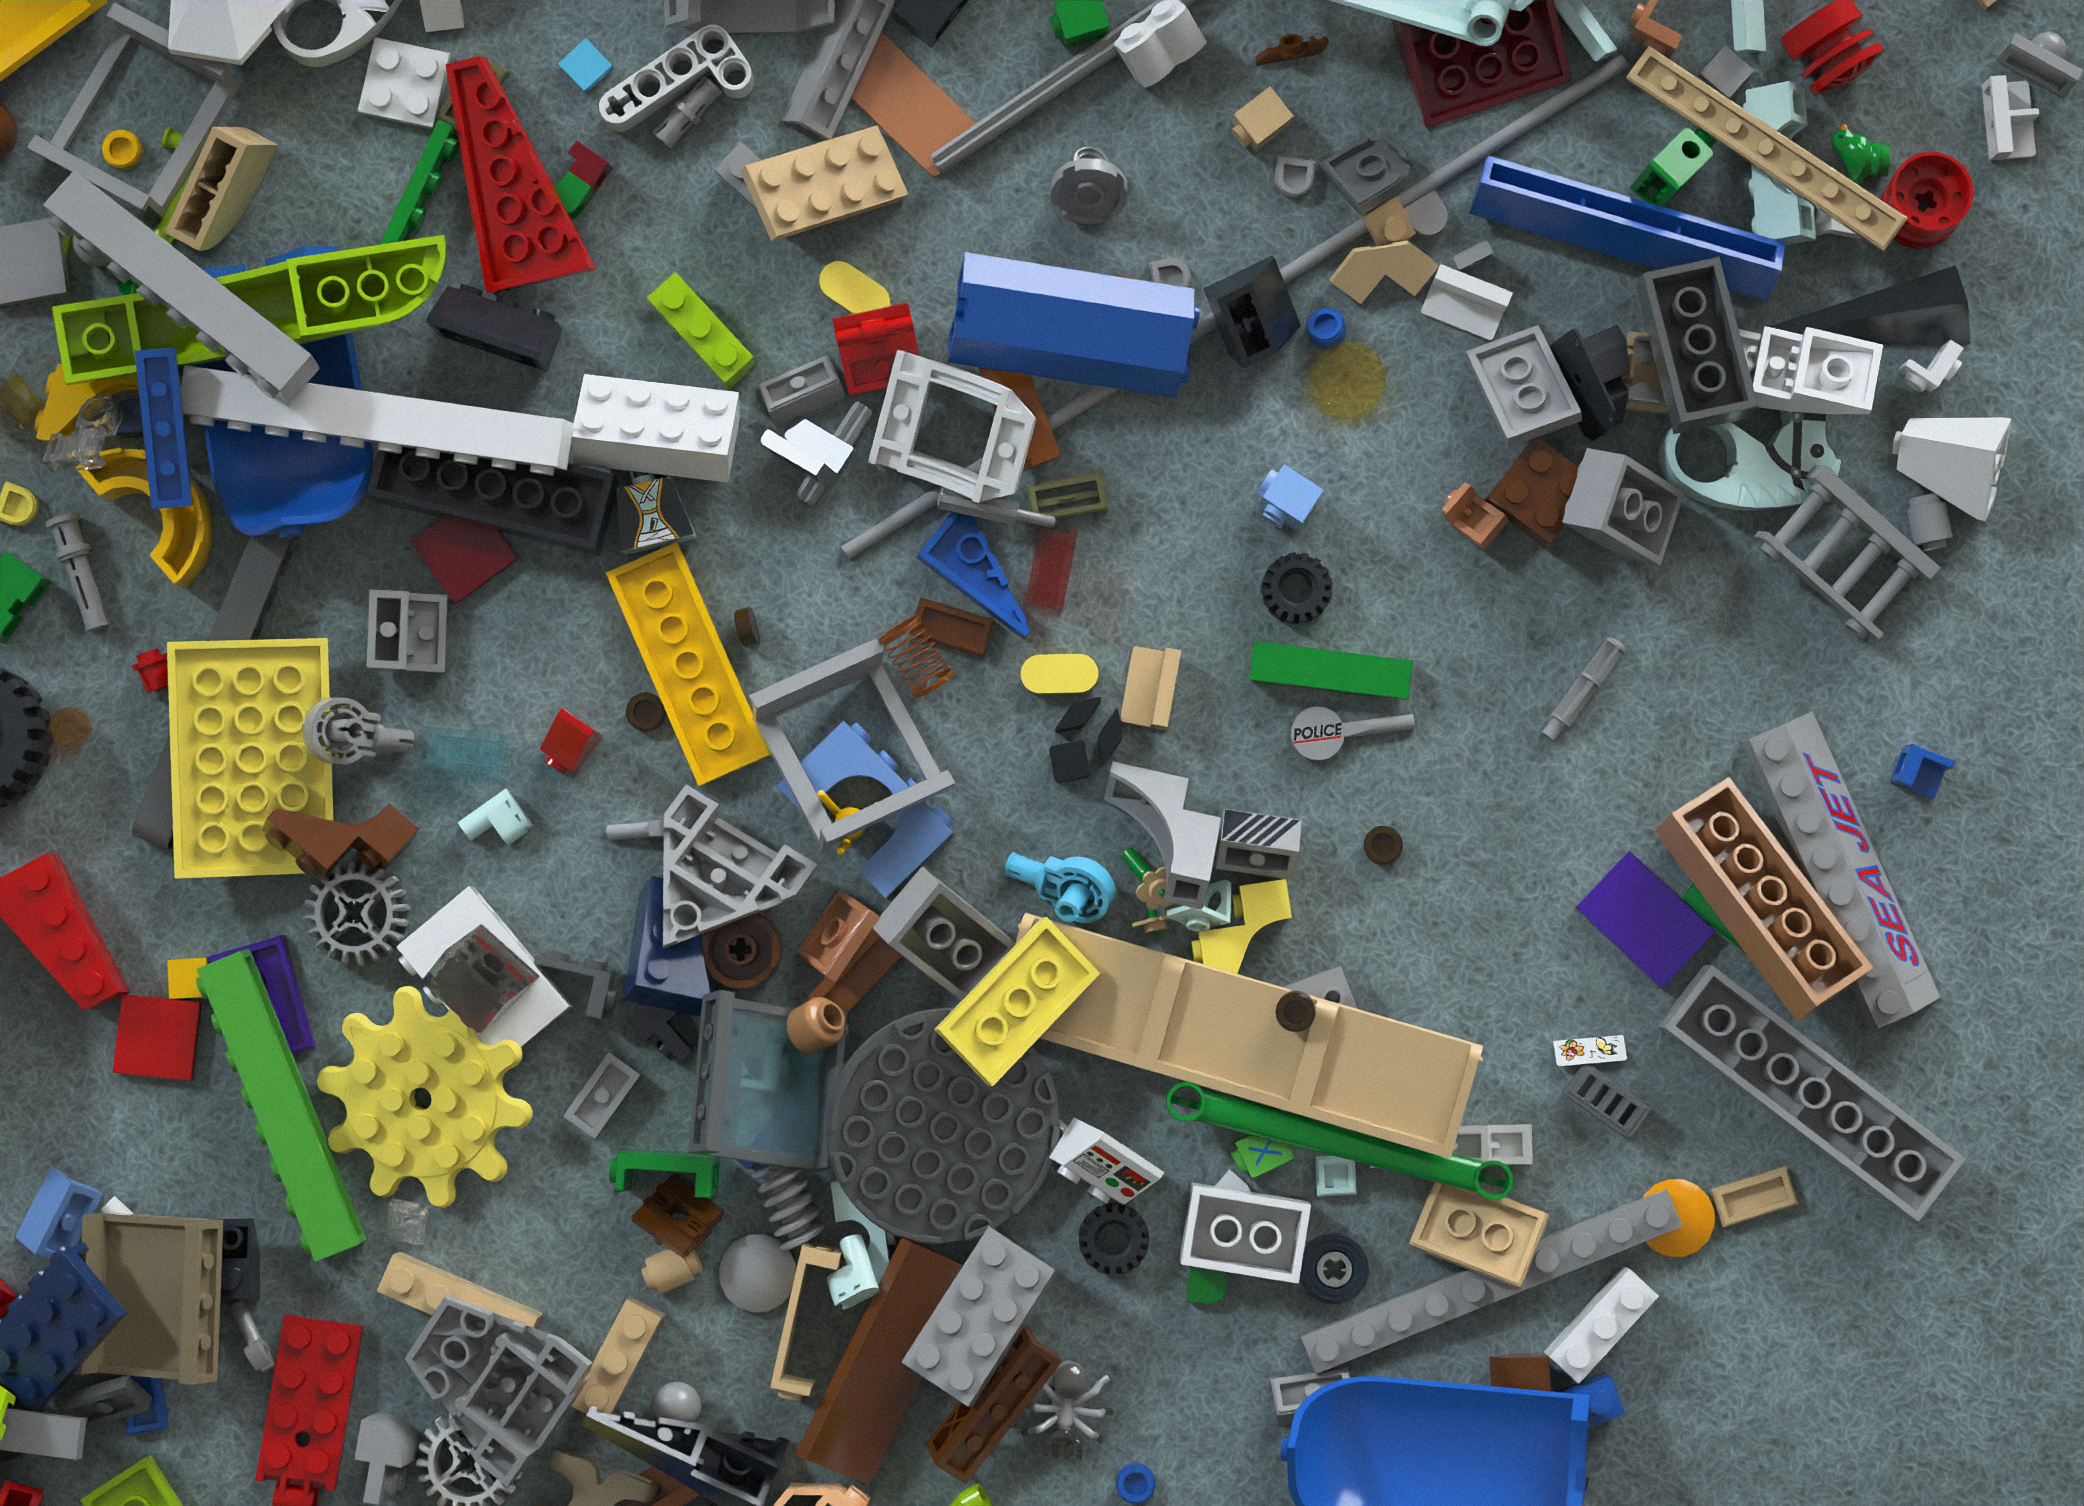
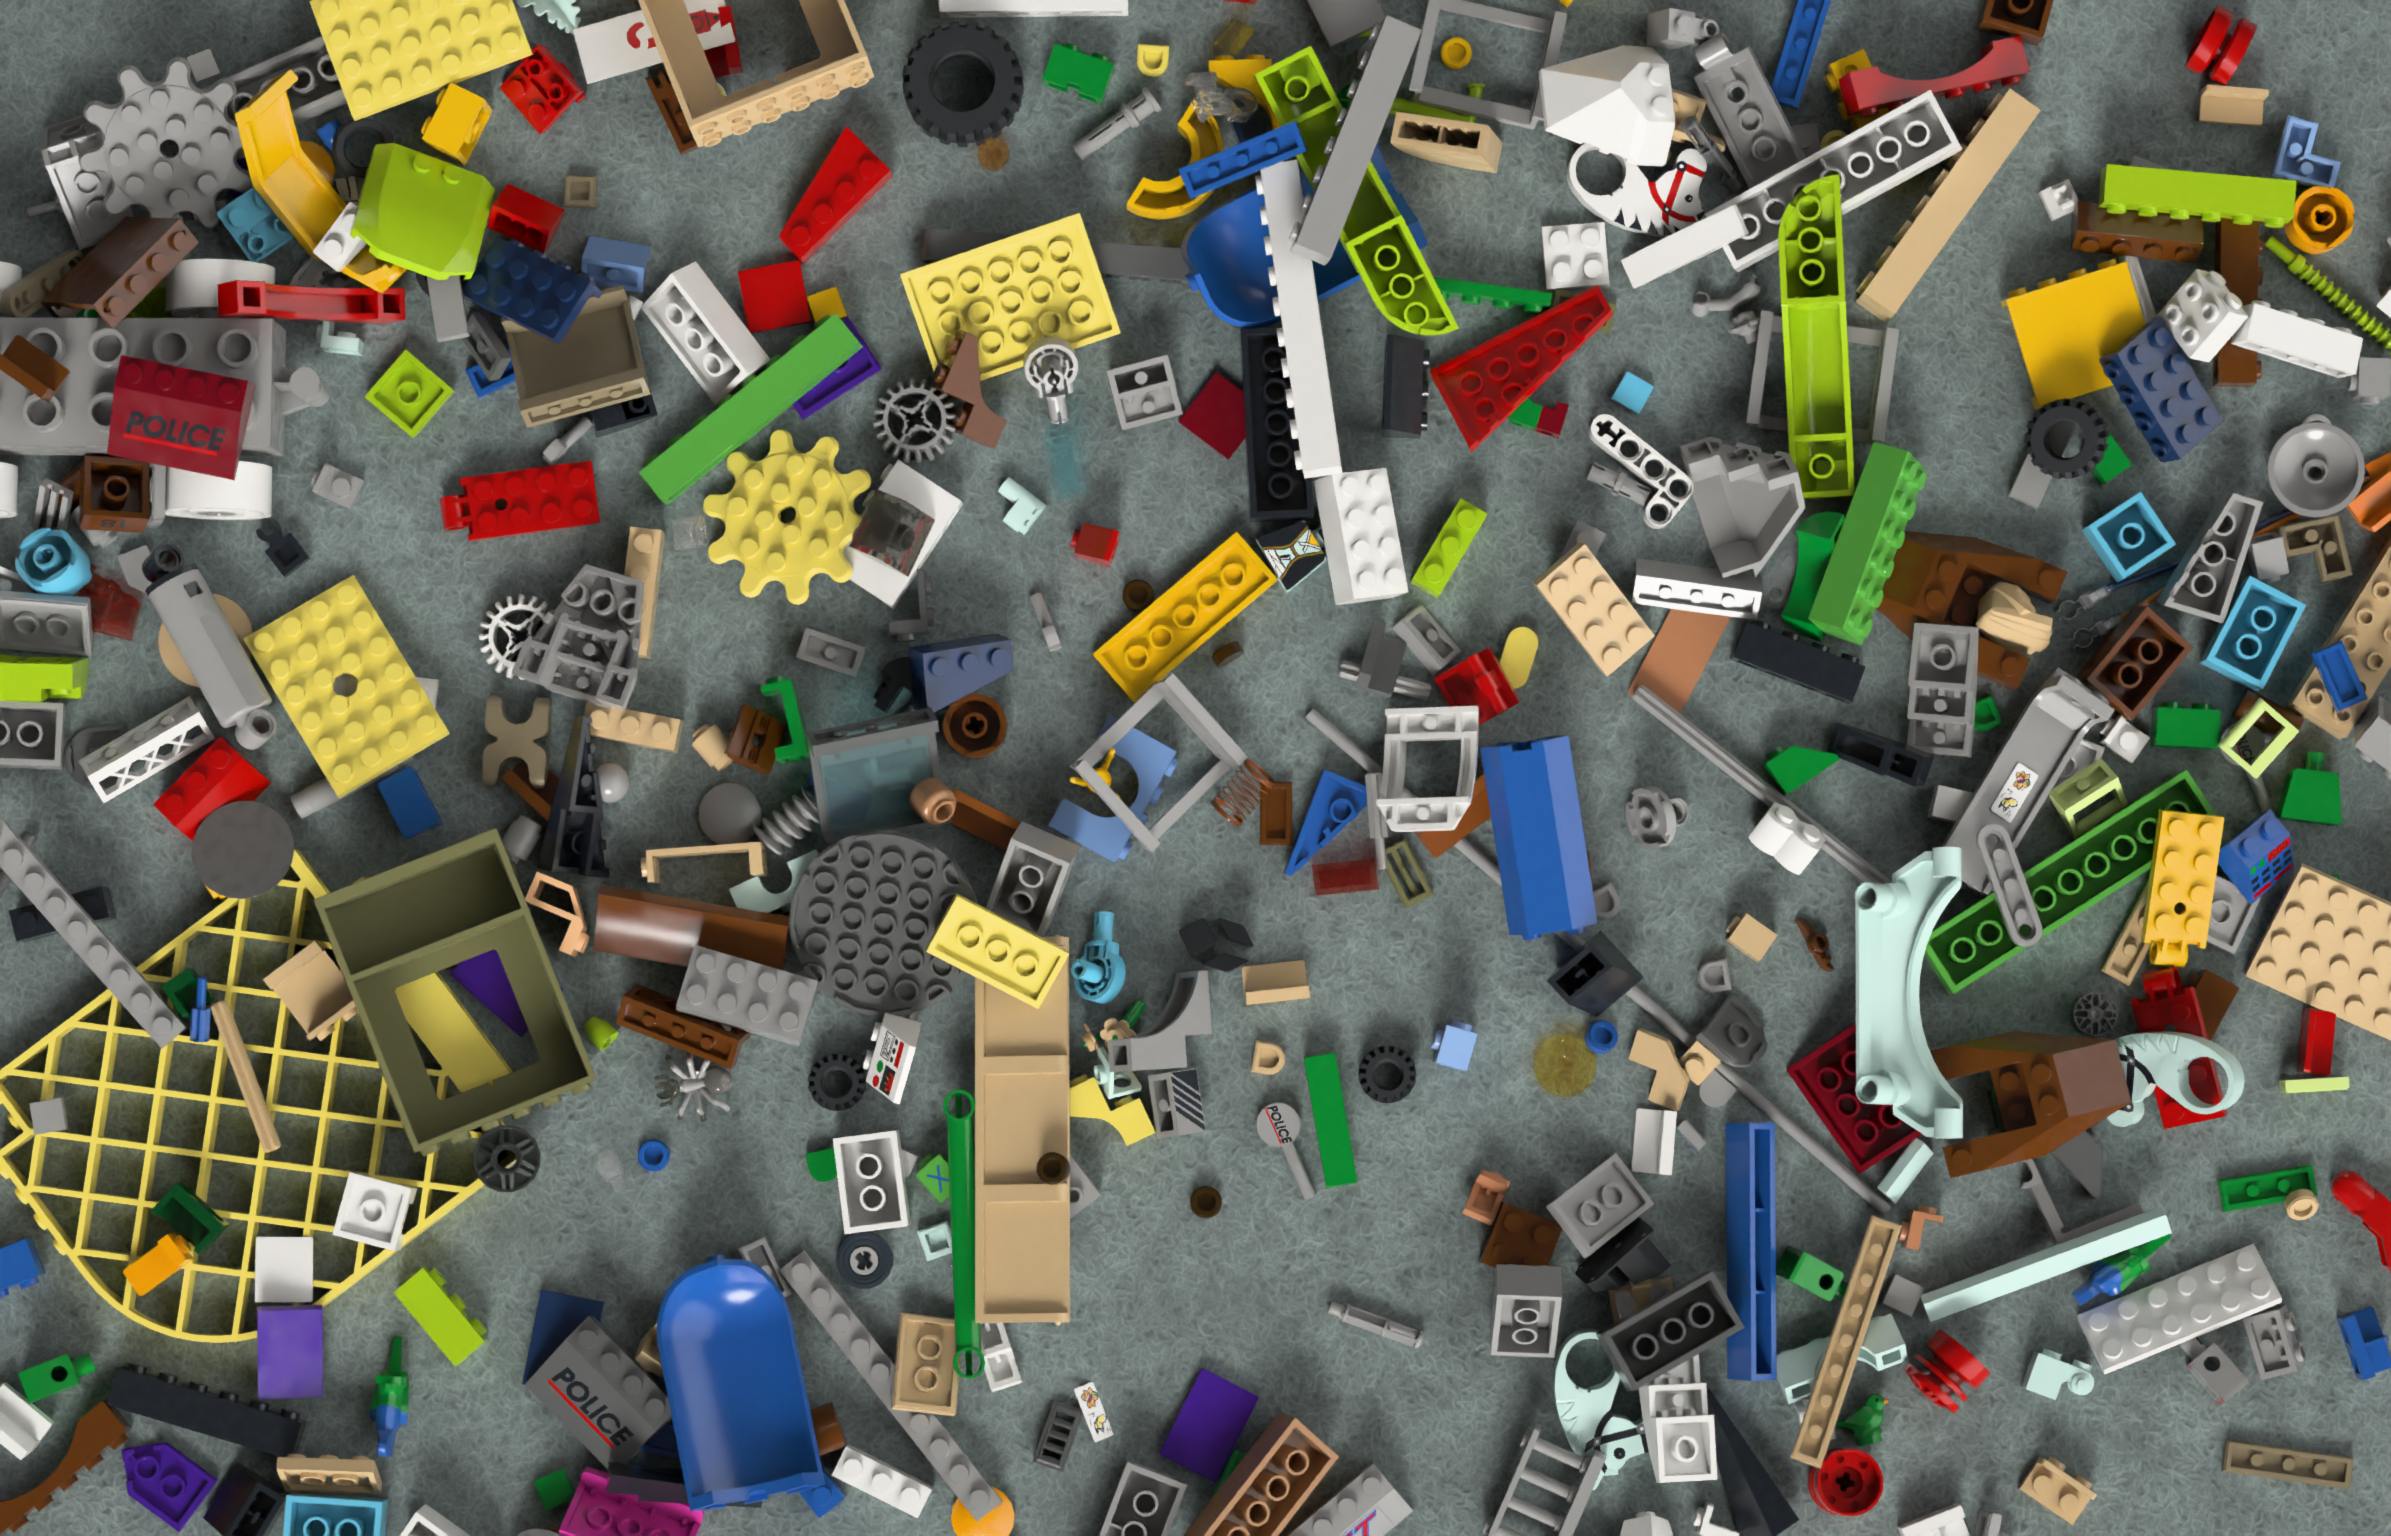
camera: 70 degrees right, 0 degrees up
red hose [131,648,168,694] -> none
light grey brick [354,1412,420,1505] -> none
light grey wedge [663,785,818,949] -> none
nougat tile [796,889,880,982] -> none
light aqua piece [826,1234,879,1310] -> none
light yellow tile [1021,654,1099,695] -> none
none -> white slope [641,261,770,405]
none -> tan tile [1251,1040,1285,1075]

